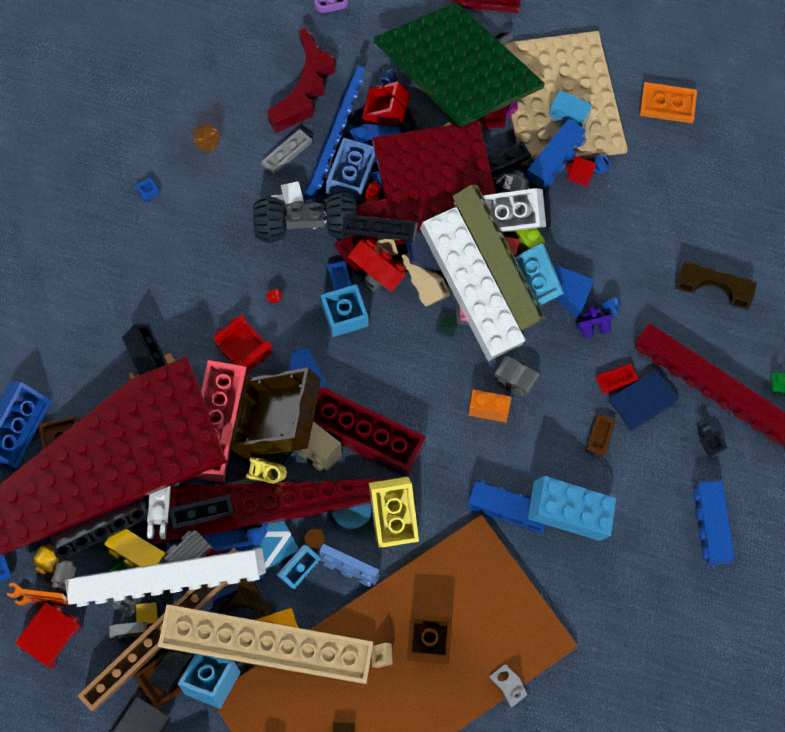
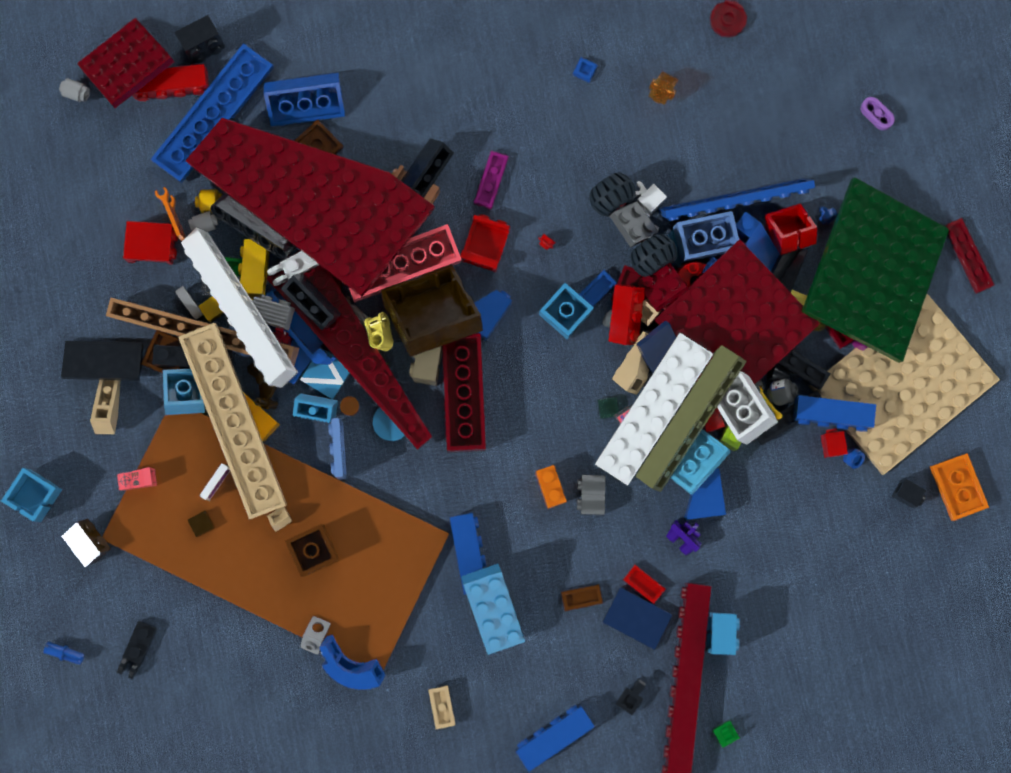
camera: 55 degrees right, 15 degrees up
light grey tile [261,128,312,176] -> none
dark red arch [266,27,337,133] -> none
black plate [342,214,418,242] -> none
light yellow brick [369,477,419,548] -> none
black tile [494,31,513,45] -> none
dark azure brick [549,90,592,128] -> none
blue tile [602,298,622,317] -> none
dark brown arch [675,261,757,310] -> none
none -> white tile [200,463,230,501]
none -> blue arch [319,635,385,690]
none -> tan plate [428,685,456,729]
none -> magenta tile [474,151,509,210]
none -> dark azure piece [706,612,740,655]
none -> dark red tile [710,0,747,38]
none -> black brick [892,479,927,508]

